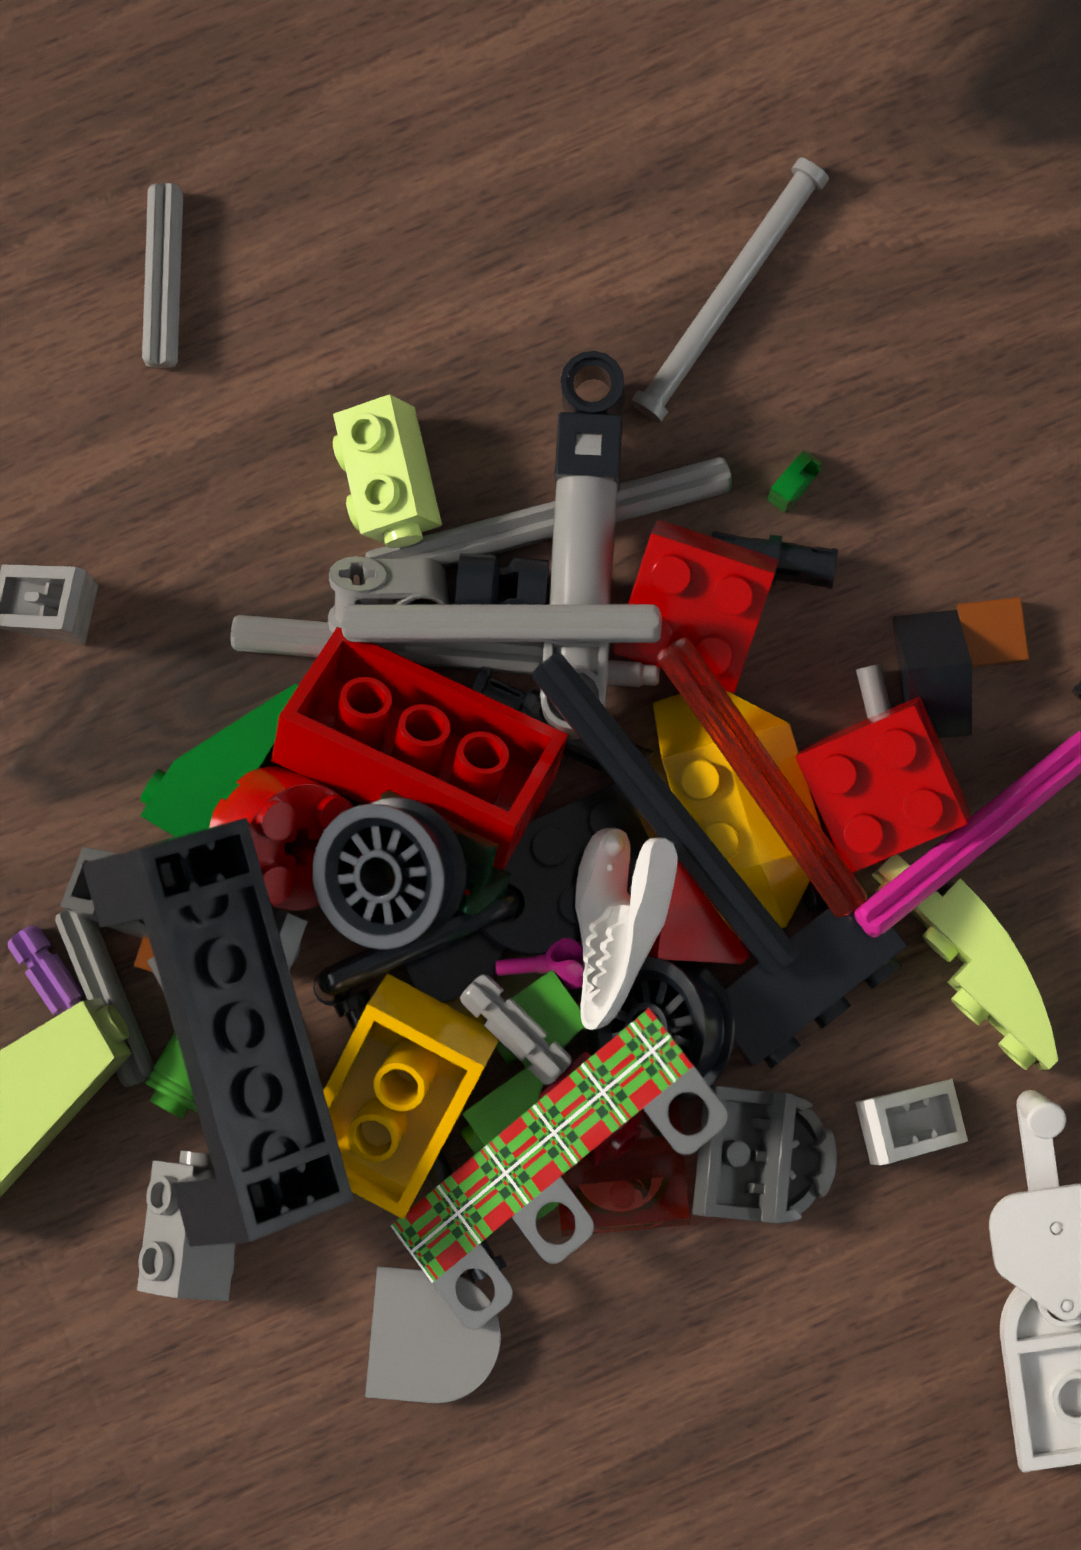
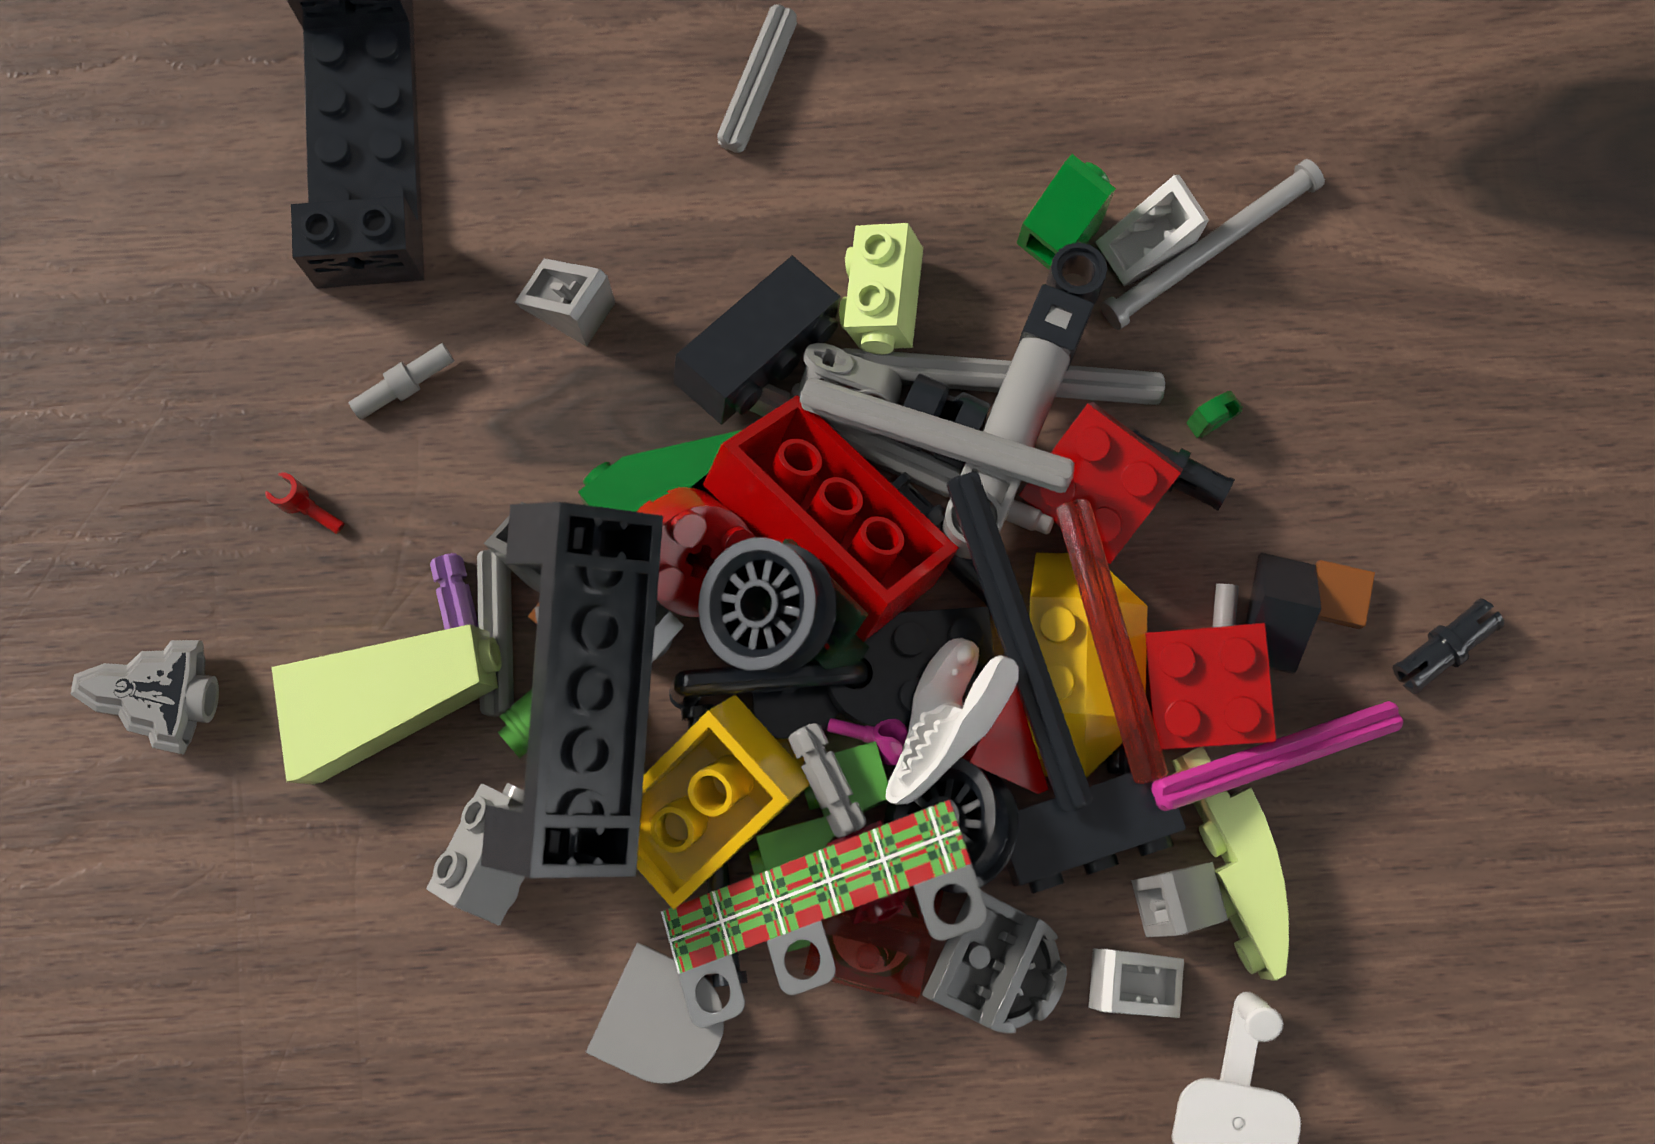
camera: 15 degrees right, 5 degrees down
none -> black brick [673,255,841,425]
none -> green slope [1016,154,1116,270]
none -> white slope [1096,175,1209,286]
none -> light grey slope [1131,862,1228,937]

